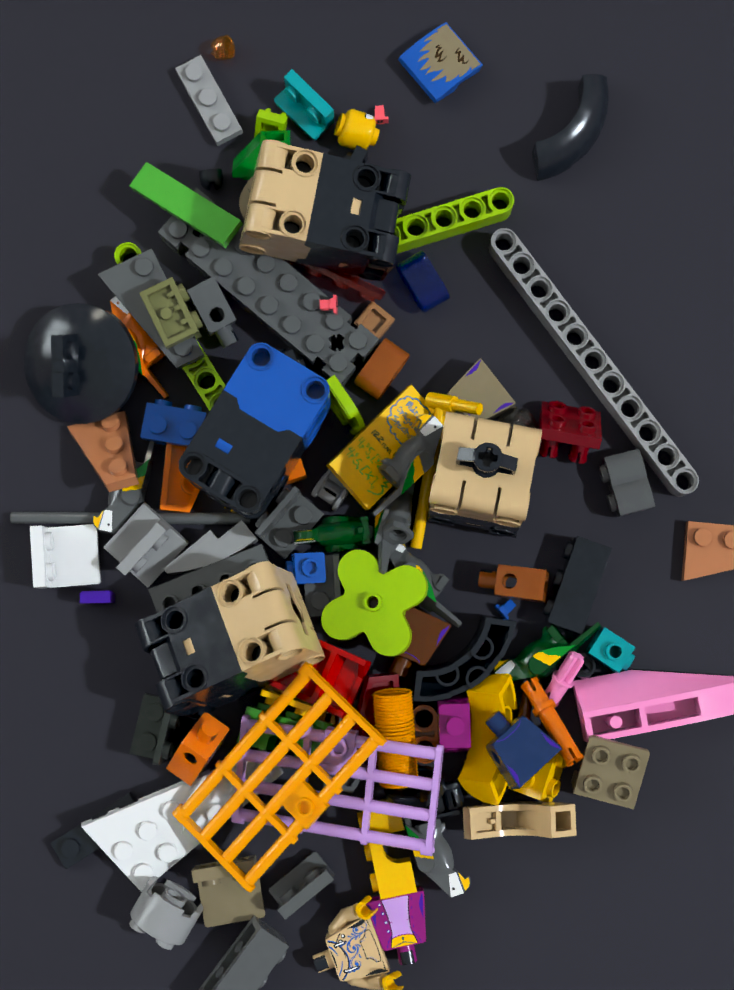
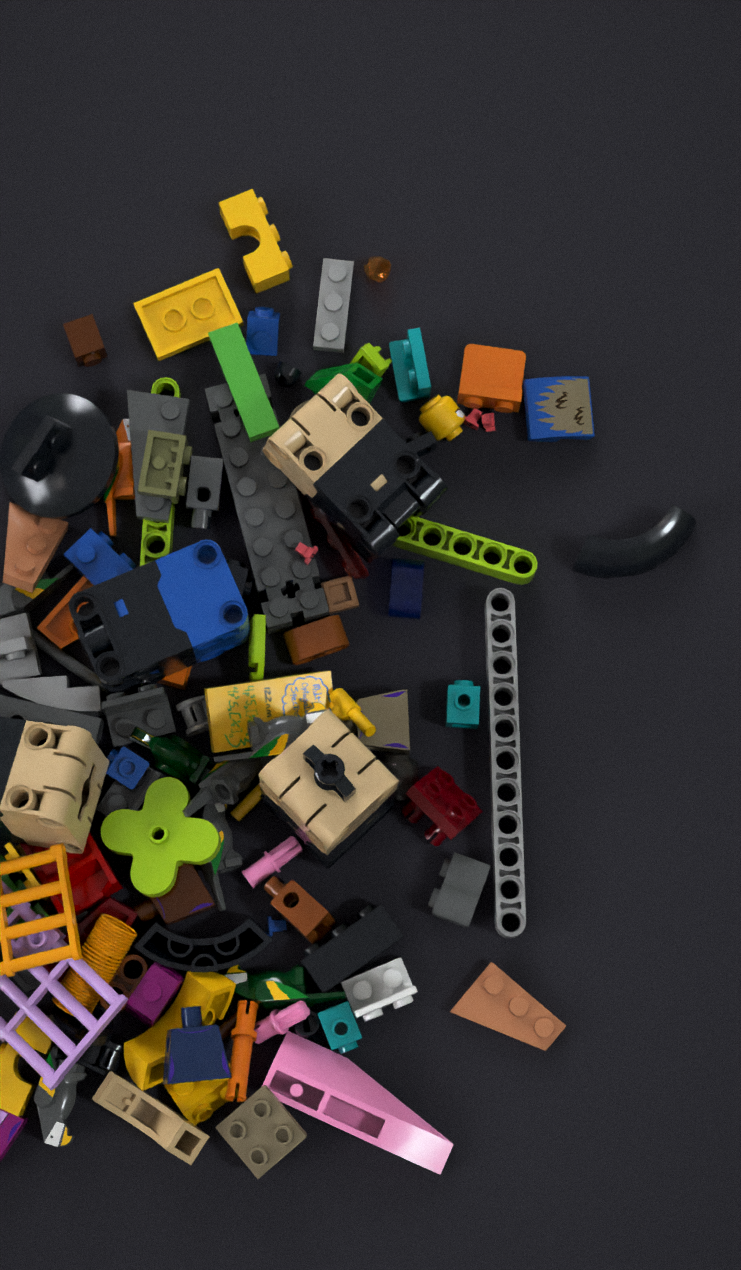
camera: 30 degrees right, 5 degrees down
none -> reddish brown brick [63,314,108,367]
none -> yellow plate [133,268,244,361]
none -> yellow arch [219,189,293,294]
none -> bright pink axle [241,836,303,889]
none -> blue bracket [246,307,280,356]
none -> white bracket [341,957,418,1022]
none -> teal brick [445,680,480,729]
none -> orange bracket [457,344,526,413]
none -> coral piece [481,412,496,432]

